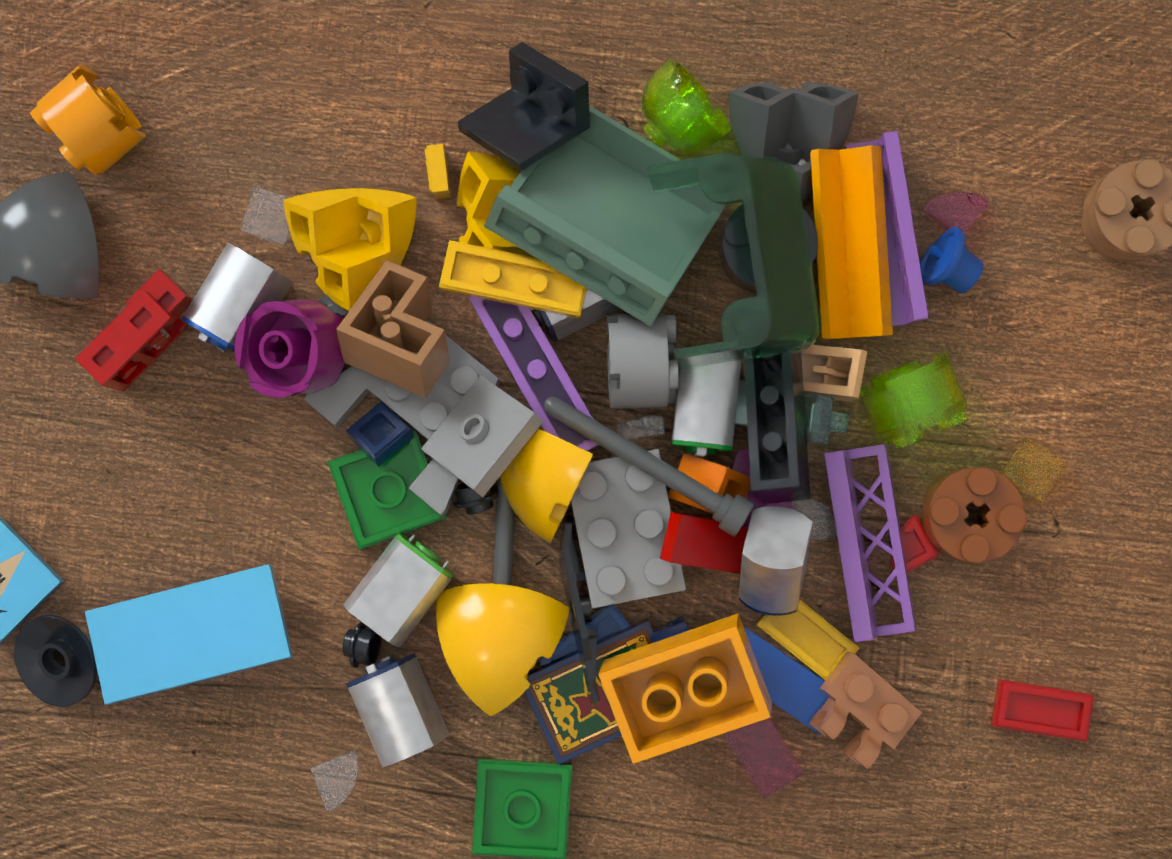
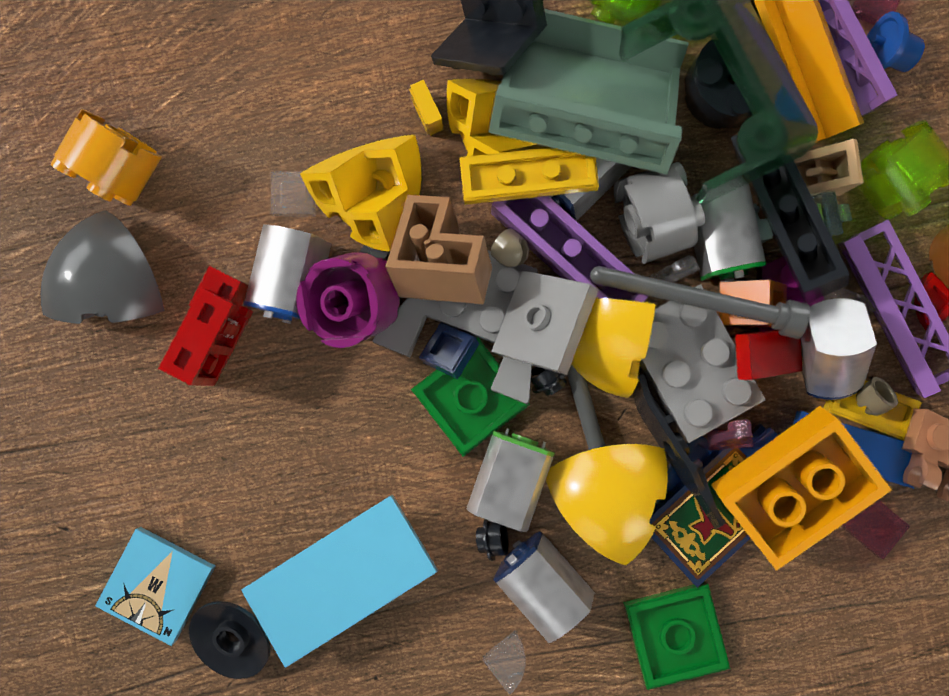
camera: 25 degrees left, 0 degrees up
none -> dark tan hinge [491,228,529,267]
none -> clear pink tile [707,419,753,450]
none -> dark tan hinge [856,377,898,416]

